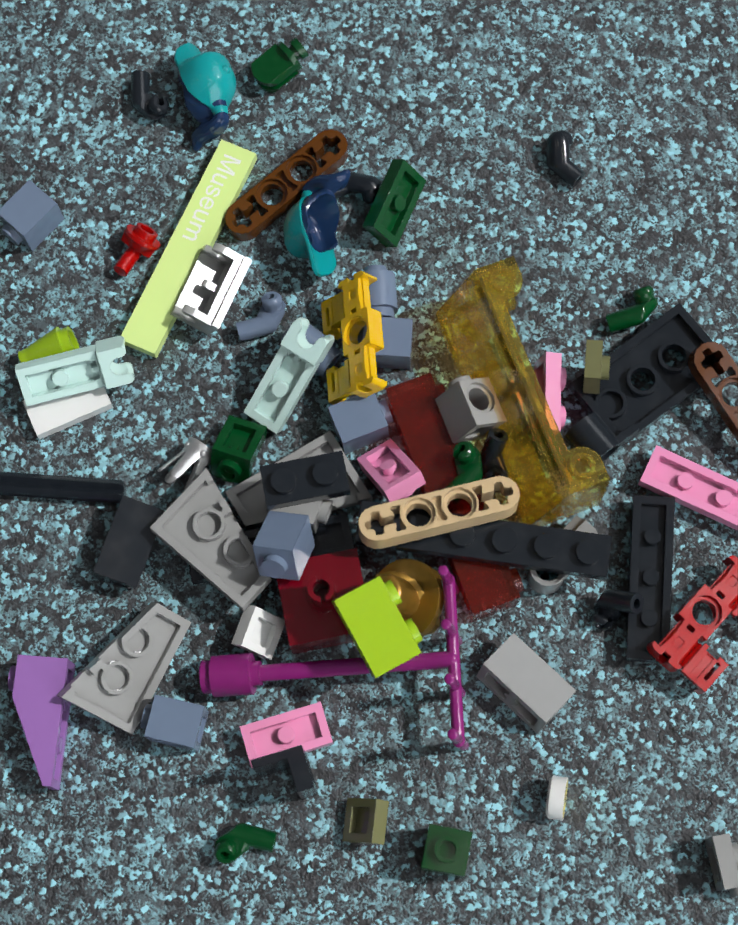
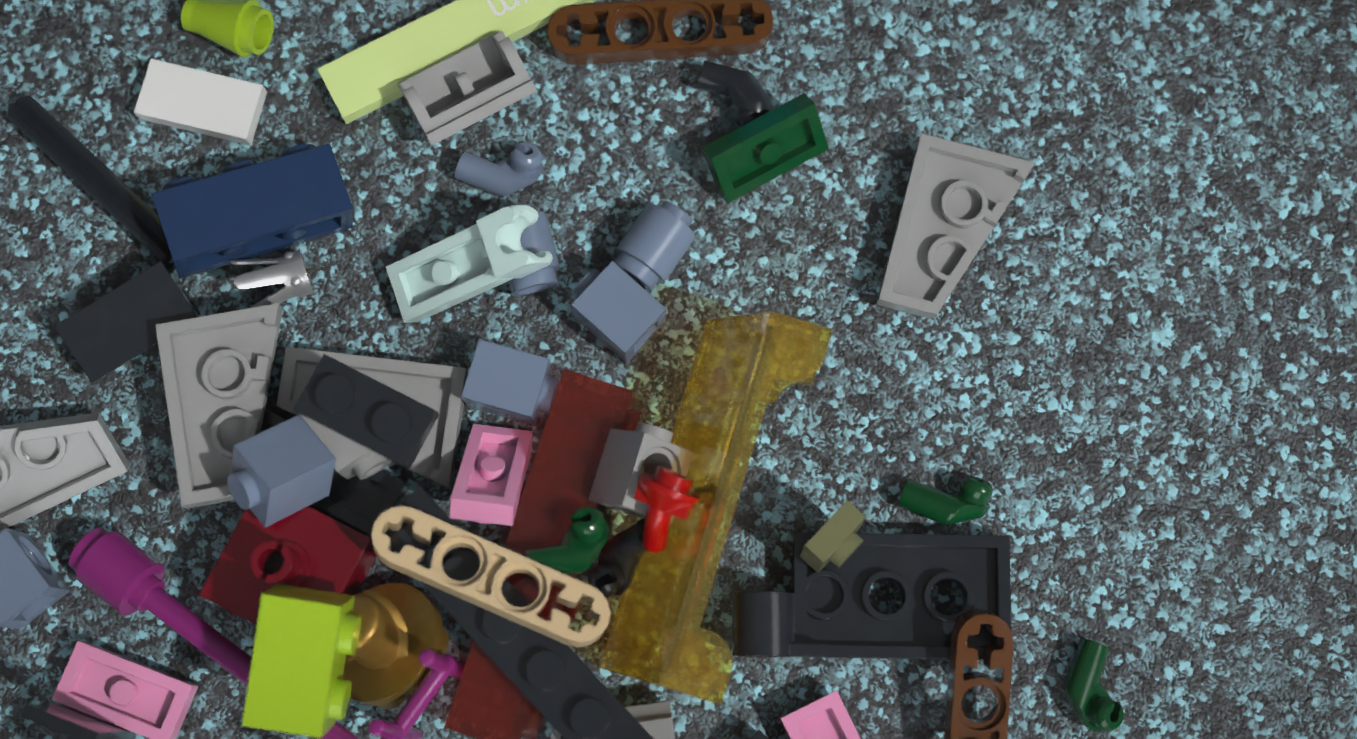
camera: 30 degrees right, 5 degrees up
light aqua plate [15,336,134,406] -> none
dark green bracket [211,415,267,484] -> none
white plate [231,605,285,660] -> none
hair [283,169,351,277] -> none
yellow piece [321,271,387,404] -> none
bright pink plate [533,352,567,442] -> none
black arm [546,130,585,187] -> none
none -> dark blue brick [151,143,353,279]
none -> red plate [634,466,700,553]
none -> light grey wing [876,133,1035,320]

